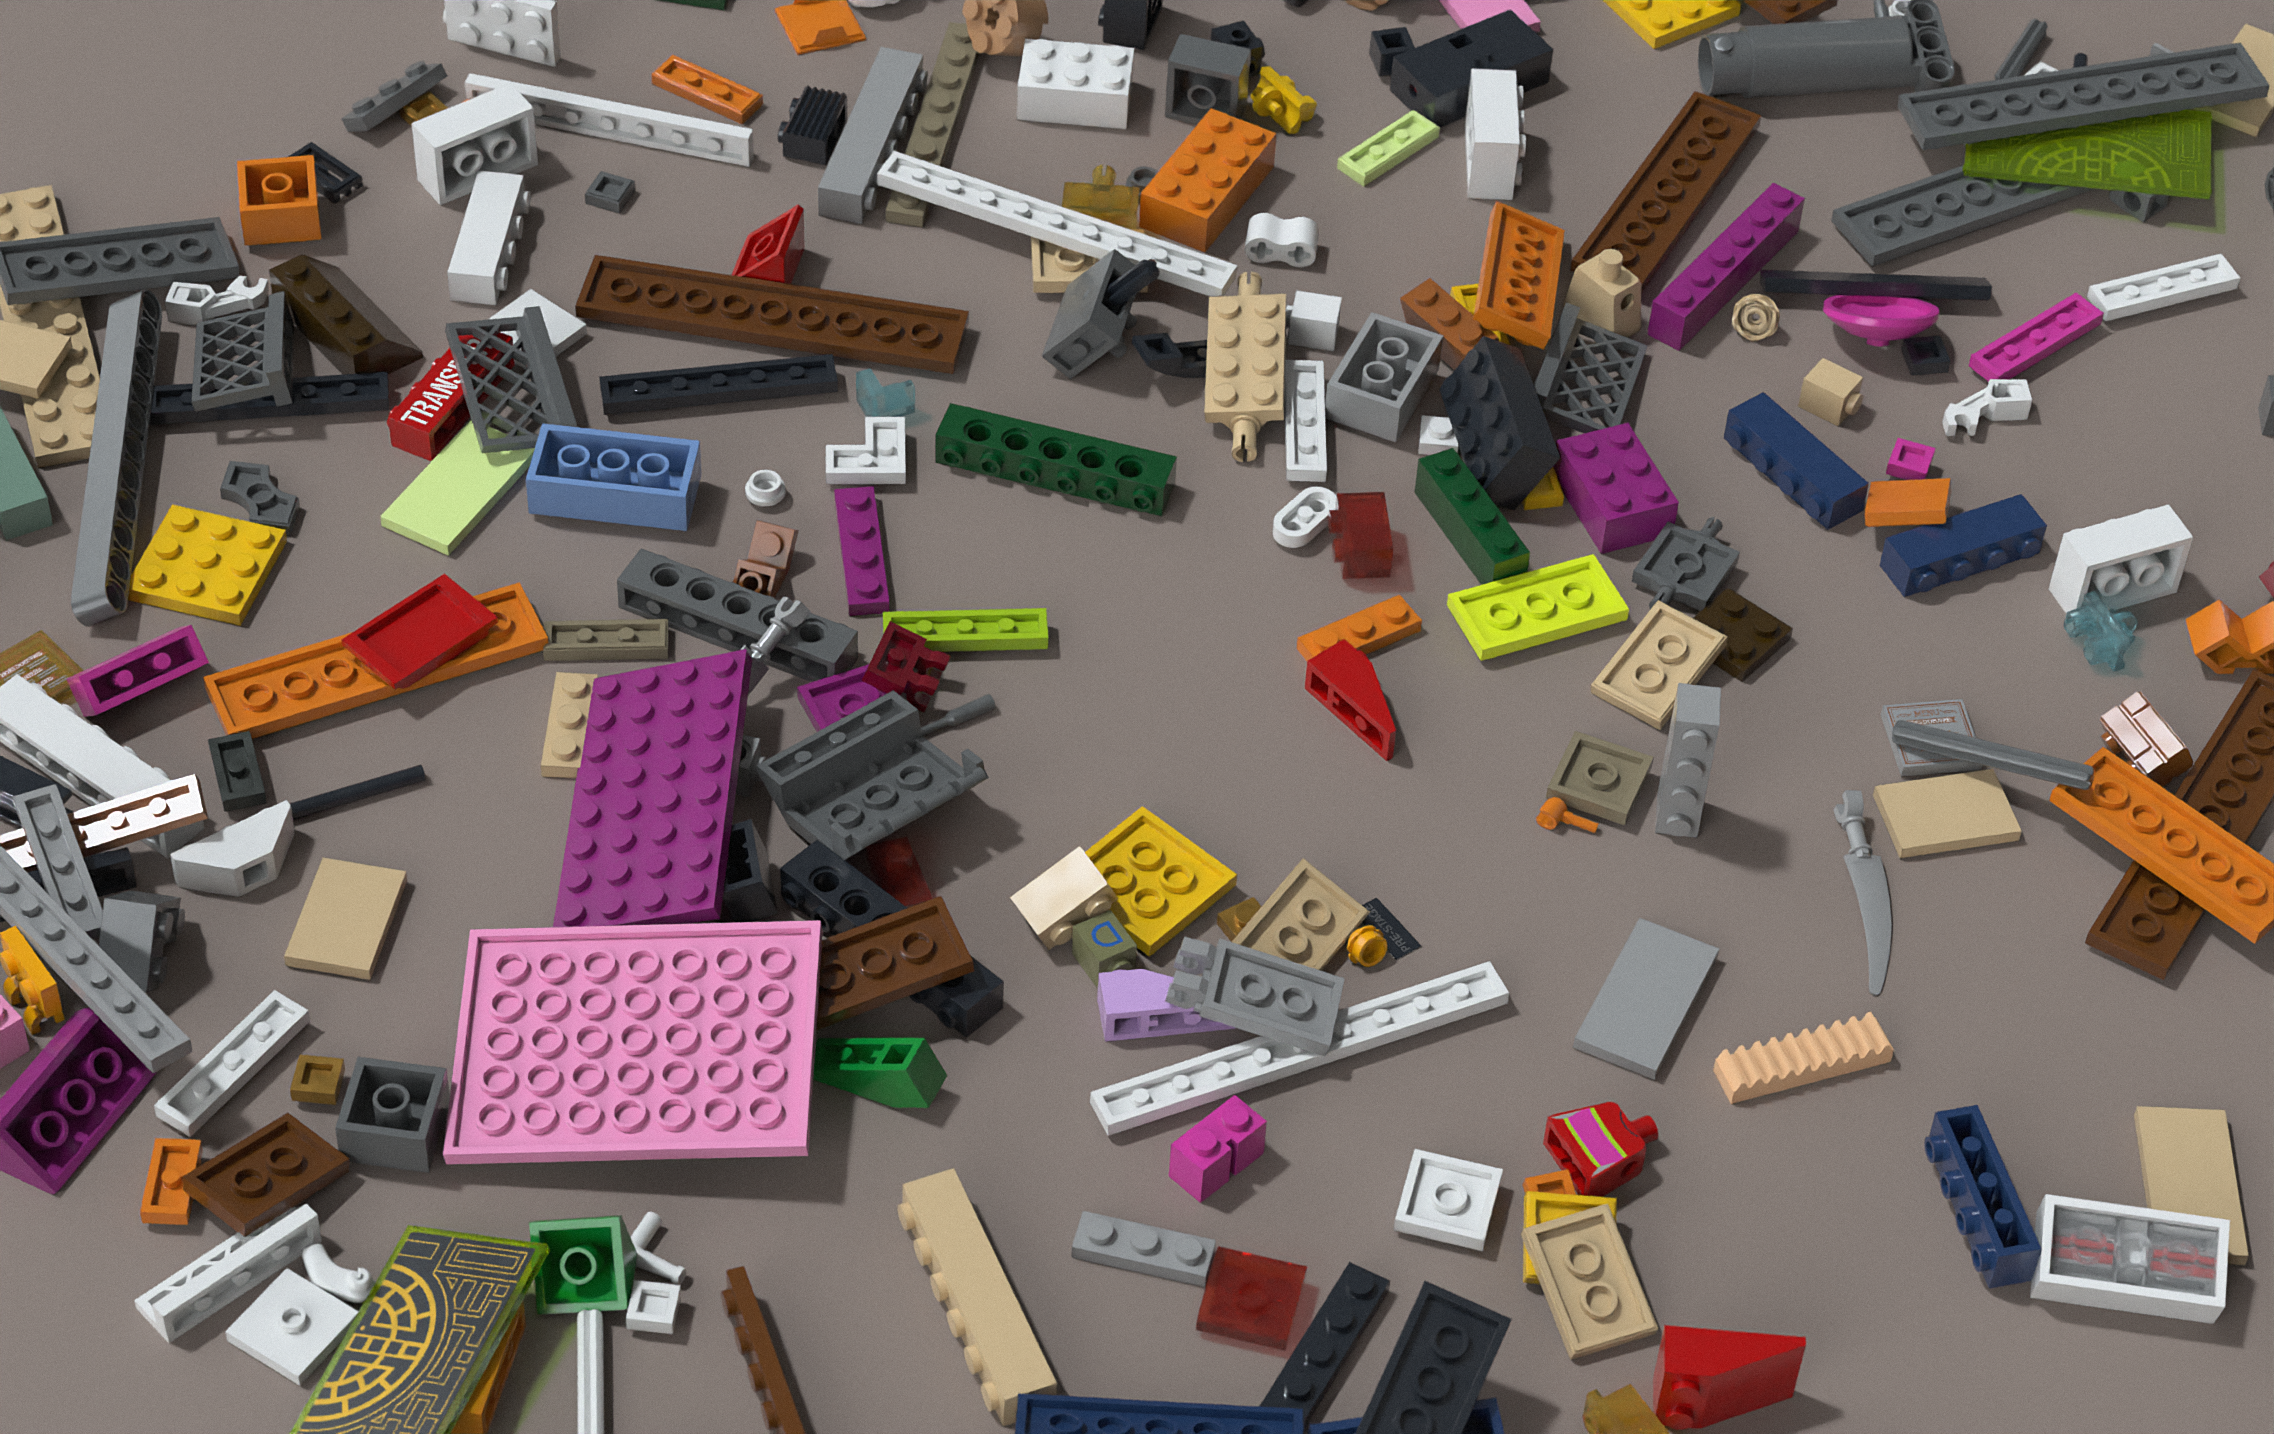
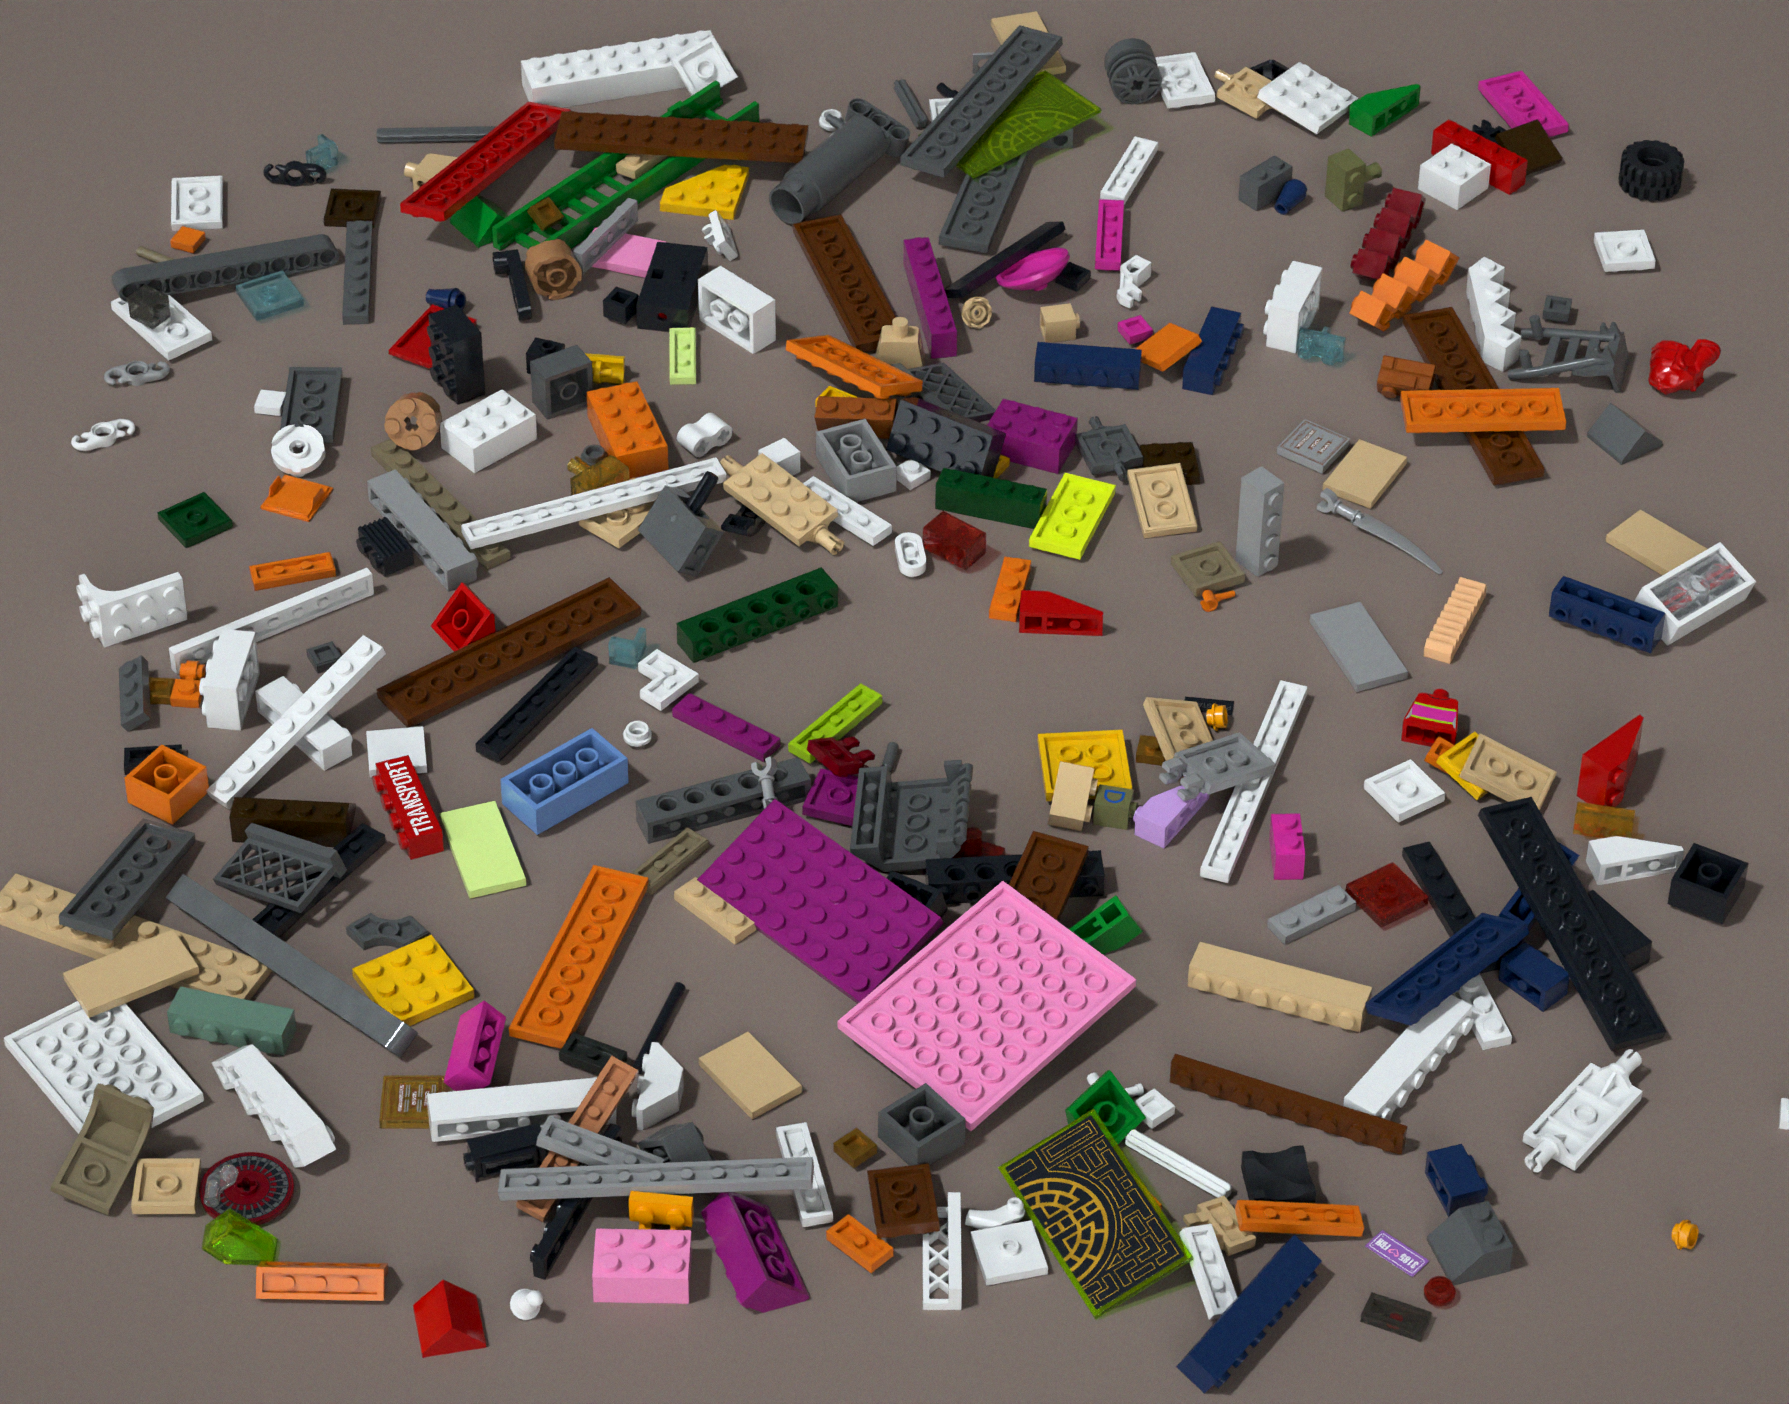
camera: 45 degrees left, 5 degrees down
white piece [165,276,269,326] -> none
red piece [341,573,498,690] -> none
dark grey fence [445,306,577,453] -> none
slope [733,520,799,598] -> none
dark grey axle [1892,720,2095,790] -> none
none -> white plate [206,635,386,809]
none -> white plate [702,210,738,261]

